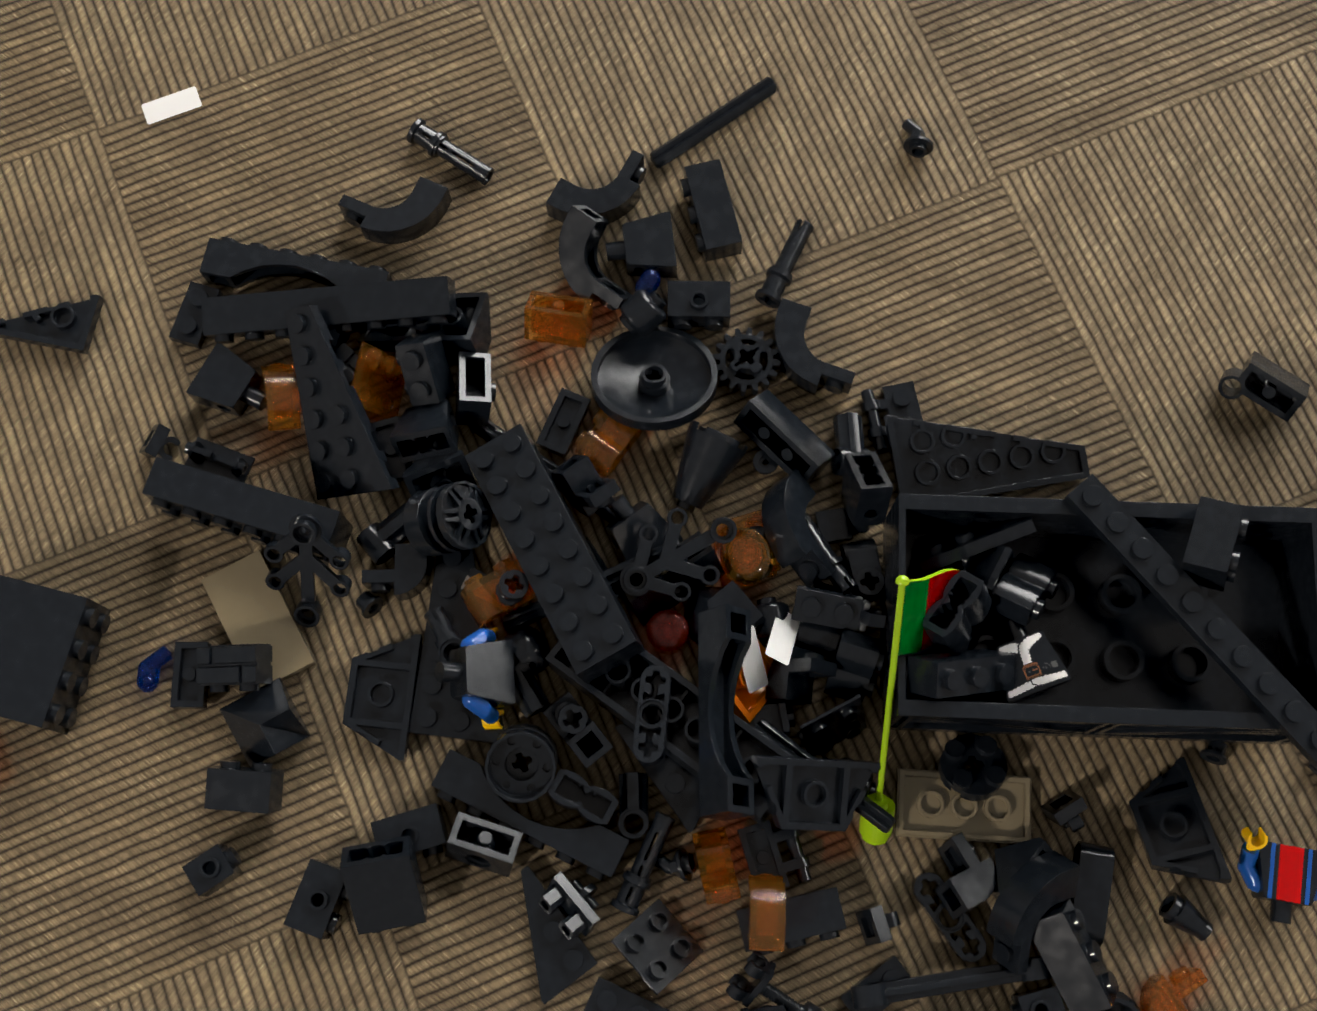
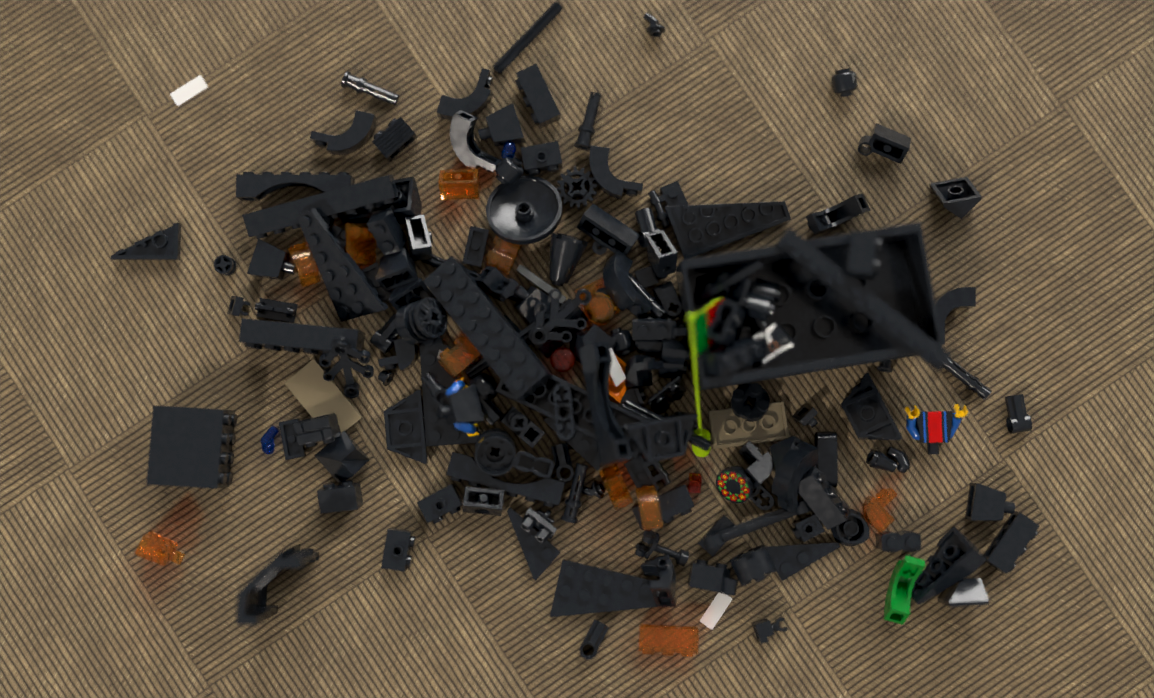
camera: 10 degrees left, 10 degrees up
black plate [169,281,223,349] -> none
black brick [182,844,243,897] -> none
black brick [340,835,428,935] -> none
black bush [495,570,529,606] -> none
black hinge [611,899,704,995] -> none
white sticker [765,613,800,666] -> none
black tile [855,905,901,946] -> none
none -> black wheel [214,255,237,276]
none -> black panel [236,544,319,625]
none -> black brick [372,117,417,162]
none -> dark grey tile [516,265,566,305]
none -> clear red piece [687,473,702,493]
none -> tile [716,467,754,504]
none -> black arch [806,193,871,235]
none -> black head [831,68,858,97]
none -> black arm [886,446,910,473]

